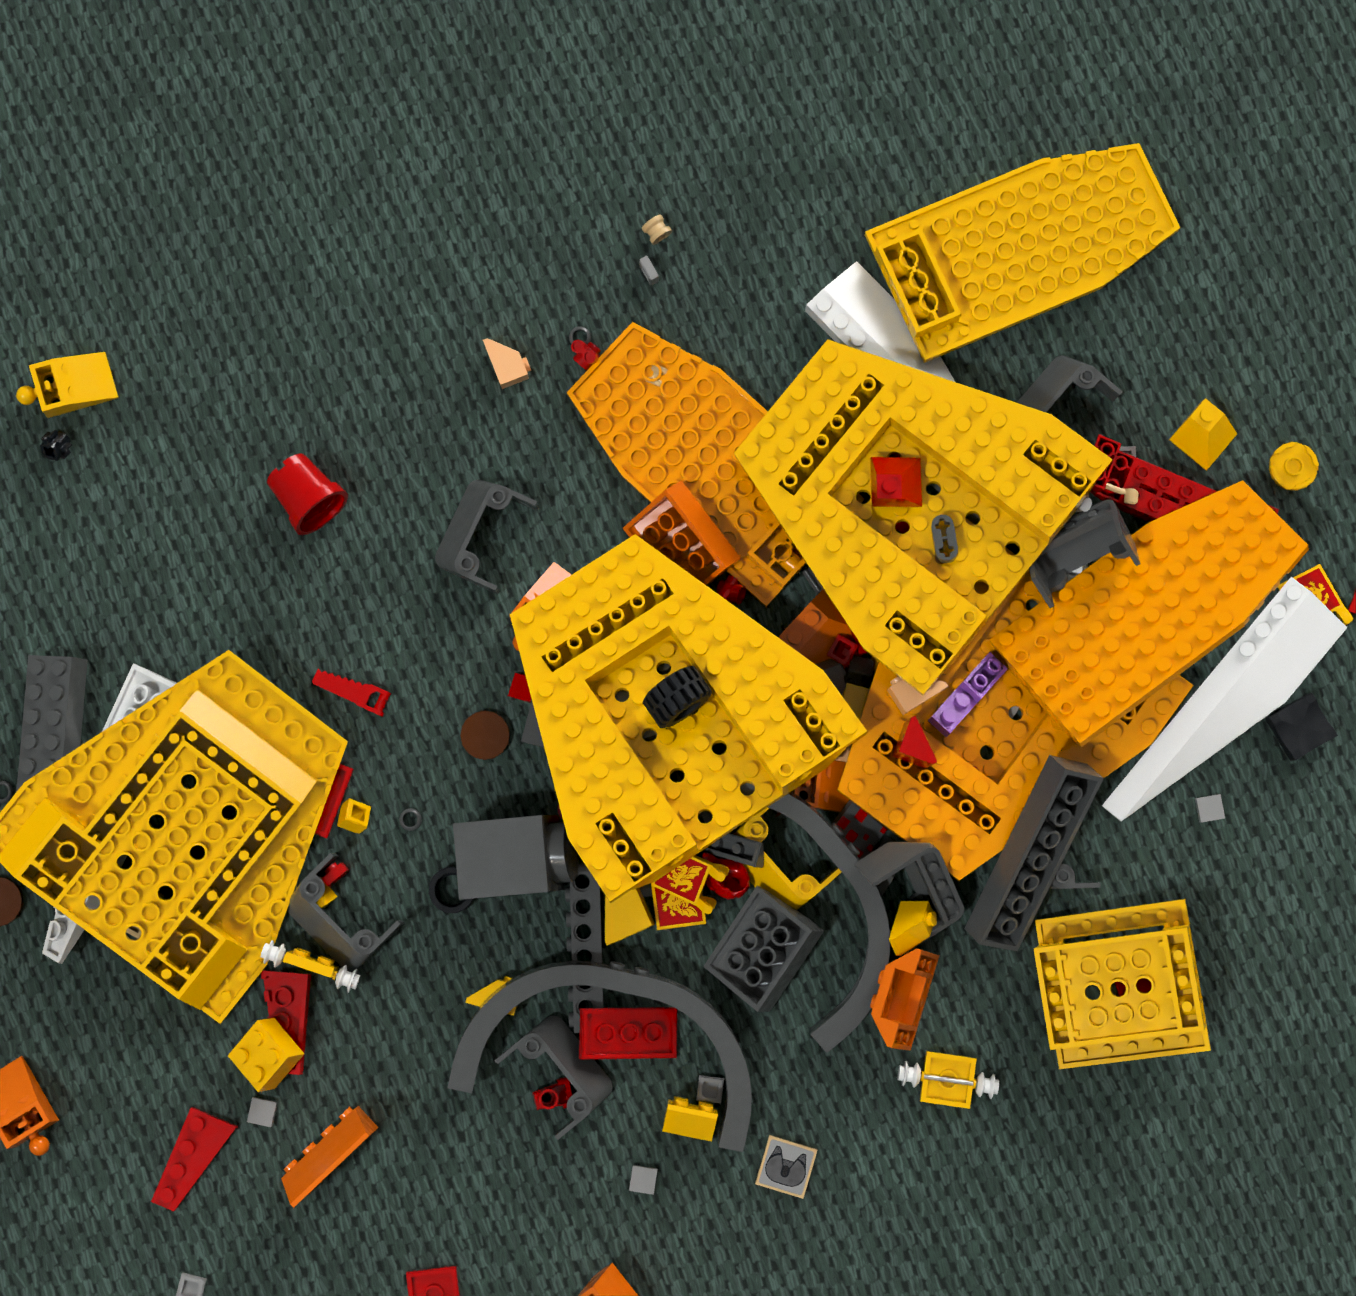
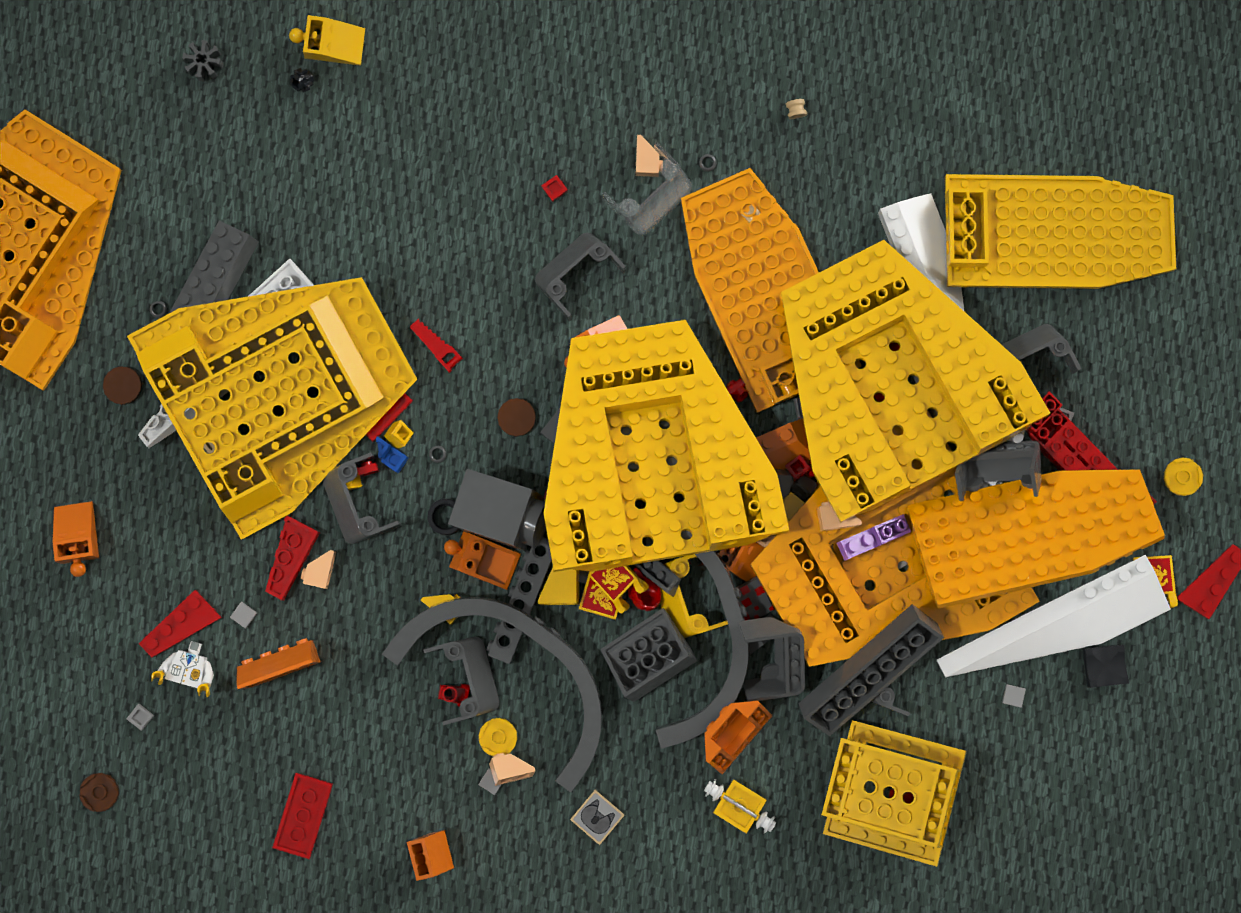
camera: 25 degrees right, 0 degrees up
yellow brick [228,1018,304,1092] -> none
plate [260,940,361,993] -> none
red piece [267,453,348,535] -> none
red slope [508,673,532,703] -> none
red plate [571,340,601,370] -> none
red tile [579,1007,677,1060] -> none
orange slope [623,480,741,586] -> none
light grey tile [639,255,659,285] -> none
black tyre [642,666,712,728] -> none
yellow slope [662,1096,718,1142] -> none
light grey tile [696,1075,724,1104] -> none
red slope [870,457,922,507] -> none
yellow slope [889,901,937,956] -> none
red slope [893,716,937,768] -> none
dark grey beam [931,515,958,563] -> none
tan hand [1105,483,1139,504] -> none
yellow slope [1169,398,1237,471] -> none
none -> white torso [151,641,214,697]
none -> light nougat slope [301,550,336,589]
none -> blue slope [376,436,409,473]
none -> orange slope [444,531,521,590]
none -> yellow tile [479,718,517,756]
none -> light nougat slope [489,753,535,786]
none -> red plate [541,175,568,202]
none -> clear windscreen [602,142,692,236]

